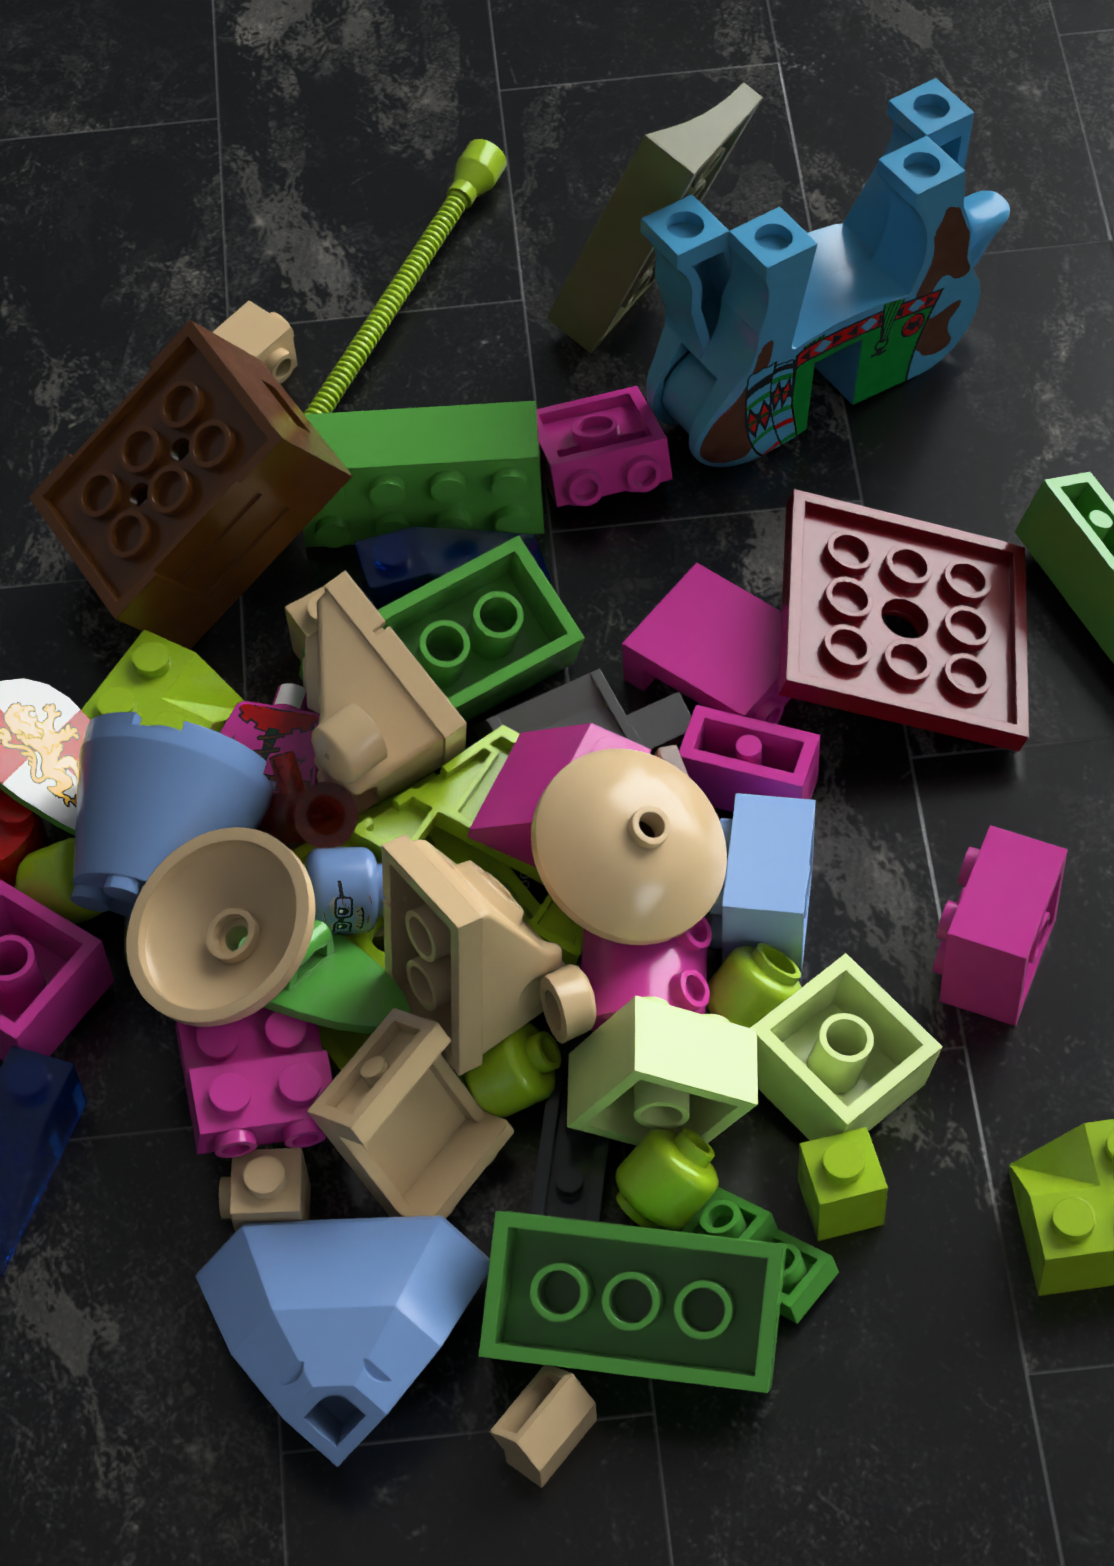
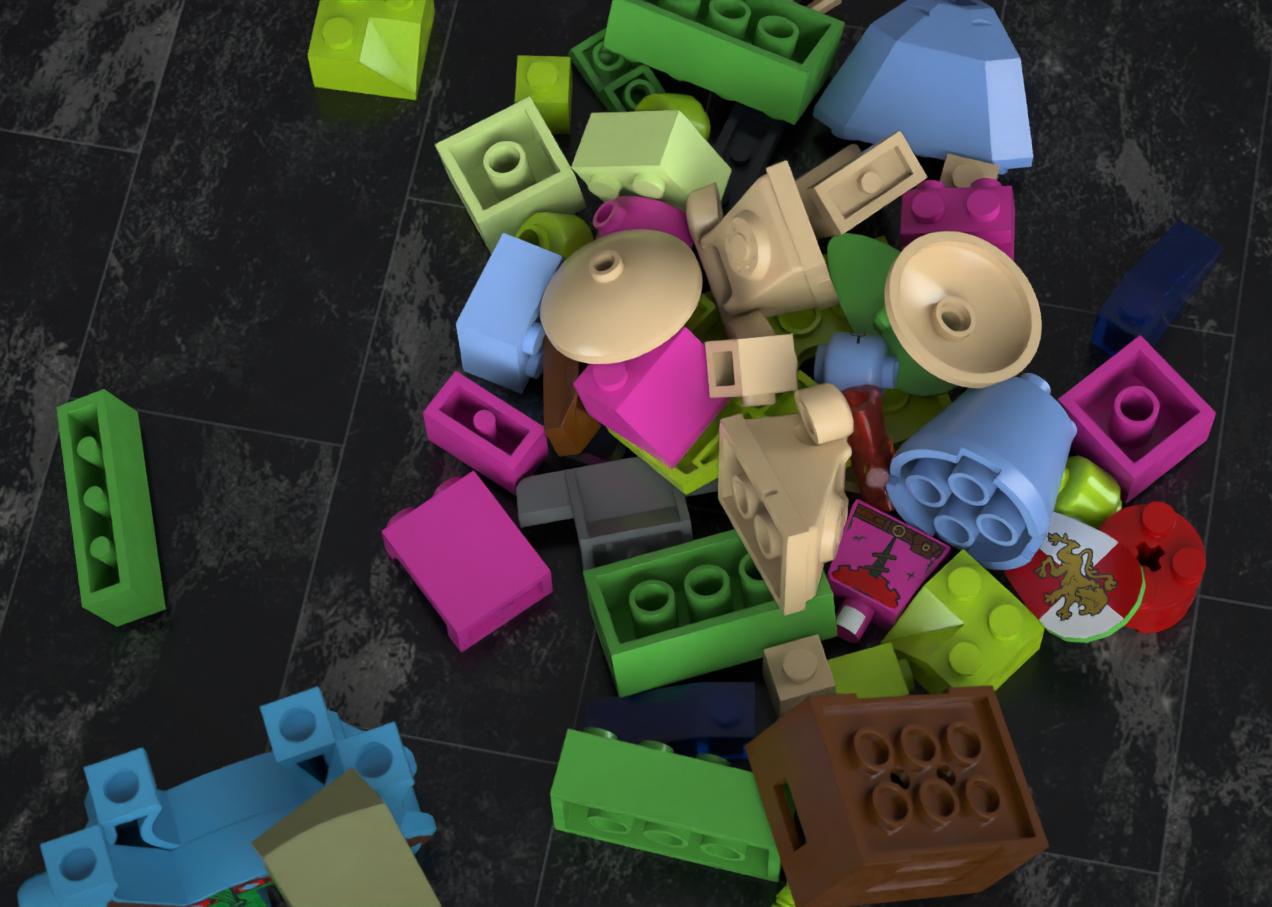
camera: 165 degrees left, 10 degrees up
dark pink plate [537,386,673,507] -> none
piece [778,489,1029,752] -> none
dark pink brick [933,825,1068,1026] -> none
none -> tan brick [705,334,798,406]
none -> lime brick [827,642,915,699]

